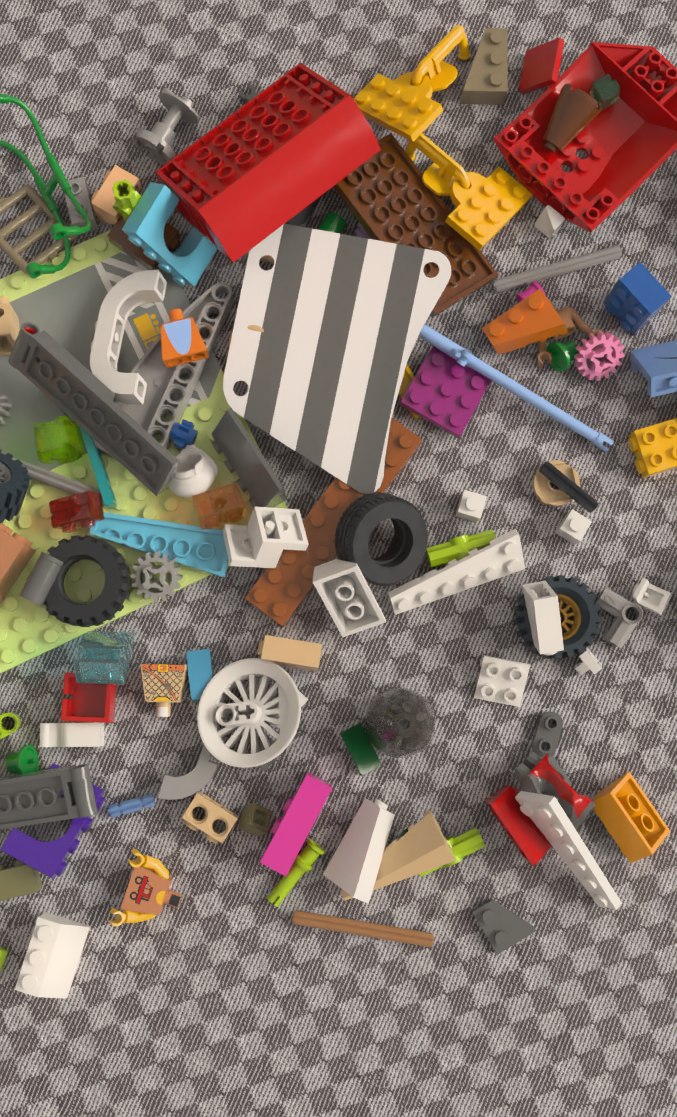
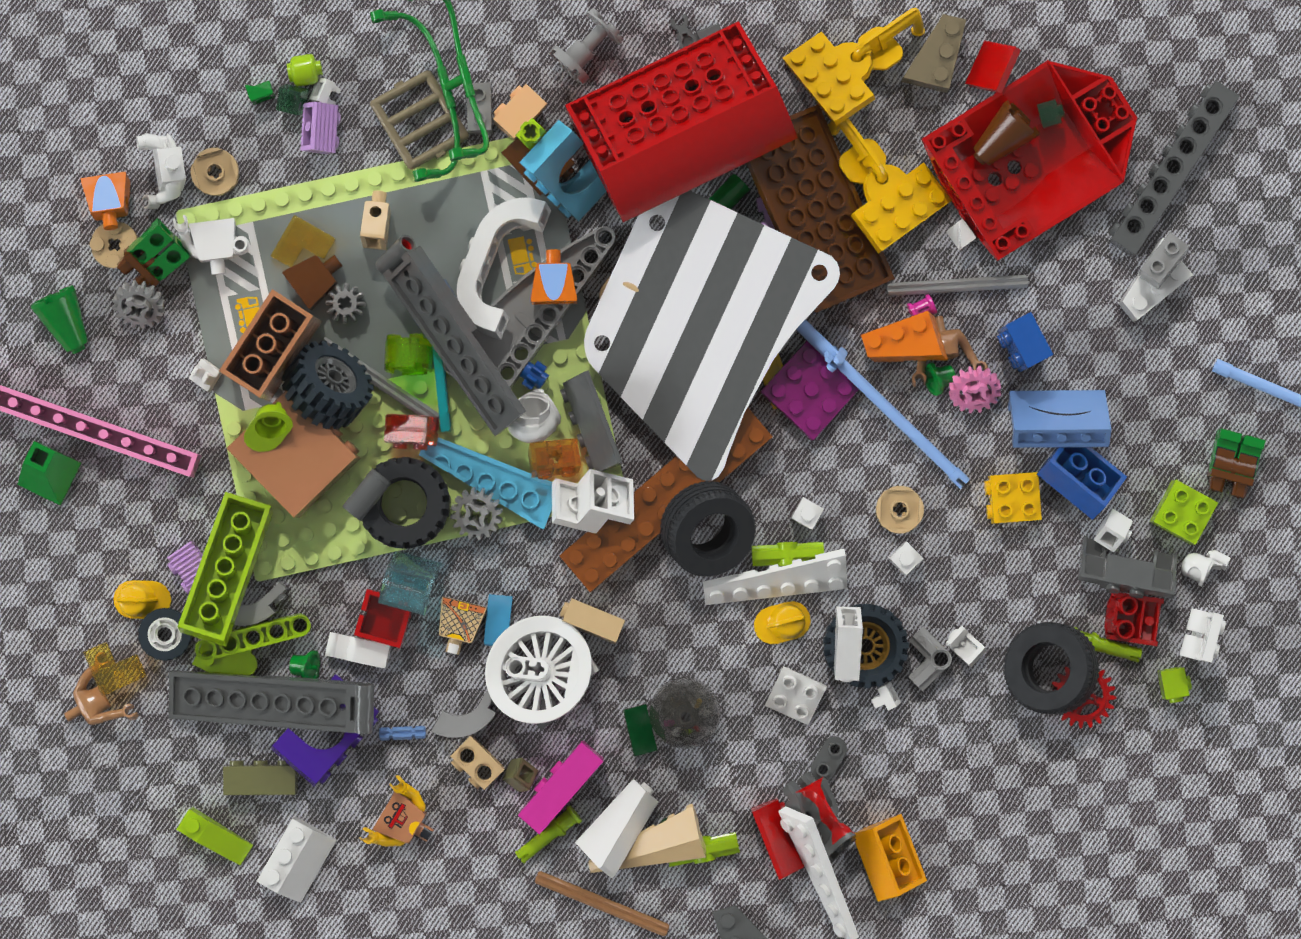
camera: 15 degrees right, 5 degrees up
white slope [313,559,386,637] -> none
black axle [539,461,599,513] -> none
none -> yellow piece [754,601,811,644]

